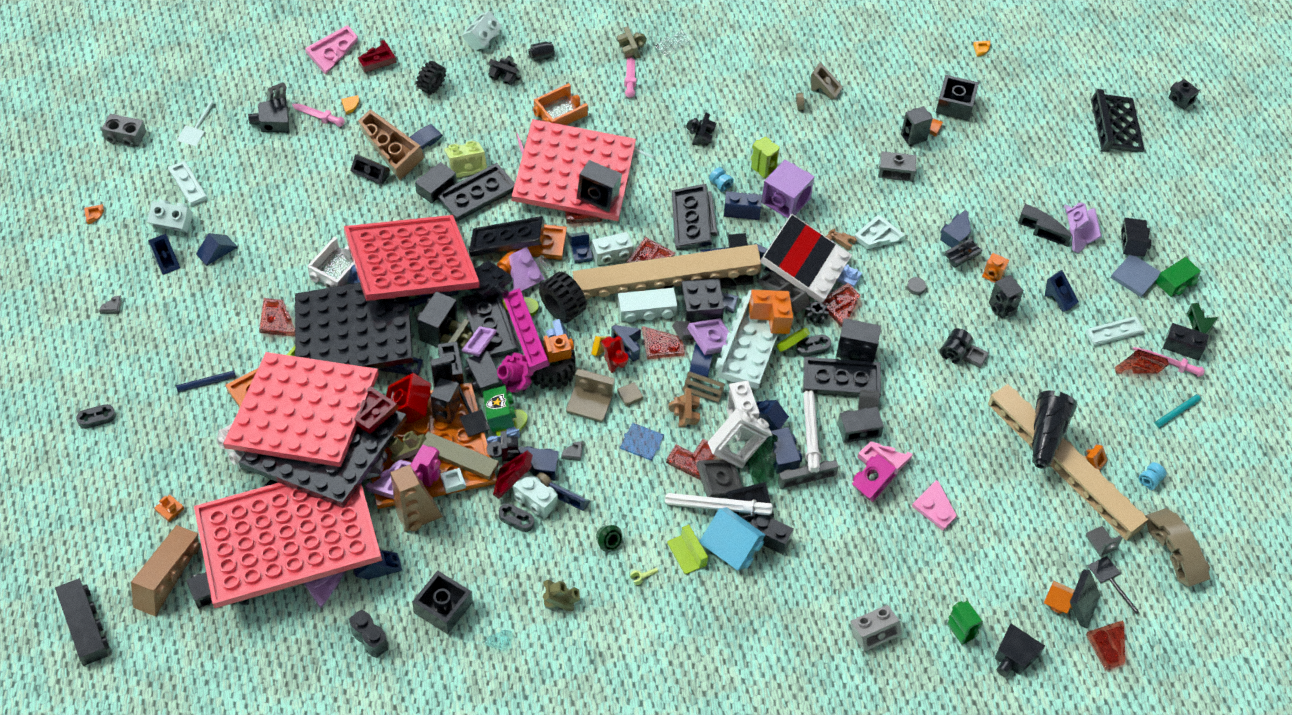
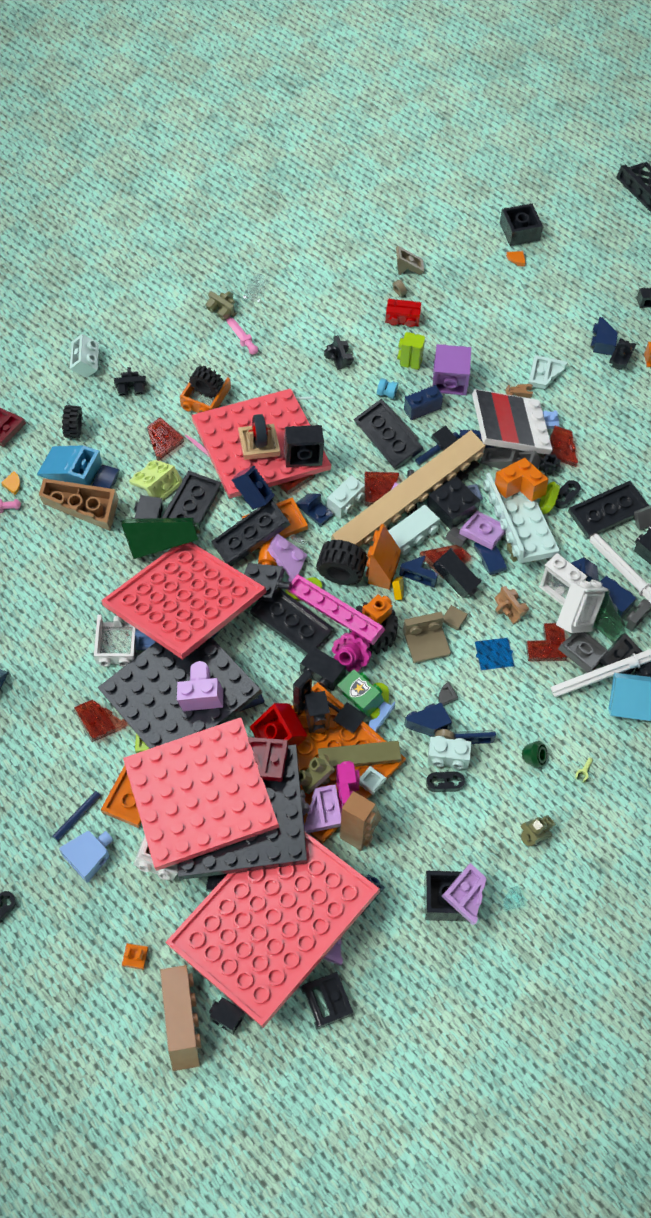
camera: 30 degrees left, 5 degrees up
black brick [55,578,110,666] -> none
black brick [349,610,388,658] -> none
black brick [350,154,390,184] -> none
black brick [416,292,458,348] -> none
brick [438,342,464,384] -> none
olive hips [440,319,473,349] -> none
lavender tile [462,326,497,357] -> none
black hips [487,431,519,466] -> none
dark red wing [493,450,533,499] -> none
black brick [528,41,555,61] -> none
light blue tile [546,319,569,339] -> none
red hips [601,336,629,373] -> none
lime panel [667,524,708,574] -> none
dark tan tile [682,371,725,402] -> none
black brick [836,318,881,362] -> none
brick [878,151,917,182] -> none
black brick [901,106,933,146] -> none
tile [907,277,926,295] -> none
light orange tile [973,41,990,57] -> none
none -> dark azure slope [37,445,102,485]
none -> light blue torso [59,831,113,883]
none -> dark green slope [121,518,201,559]
none -> clear red wing [147,417,184,461]
none -> lavender brick [177,661,223,711]
none -> black tyre [189,366,224,398]
none -> dark blue brick [232,466,275,510]
none -> tan plate [238,414,280,460]
none -> black plate [300,972,354,1030]
none -> orange slope [366,524,401,590]
none -> red brick [385,298,422,327]
none -> black brick [432,547,482,598]
none -> lavender wing [442,863,486,925]

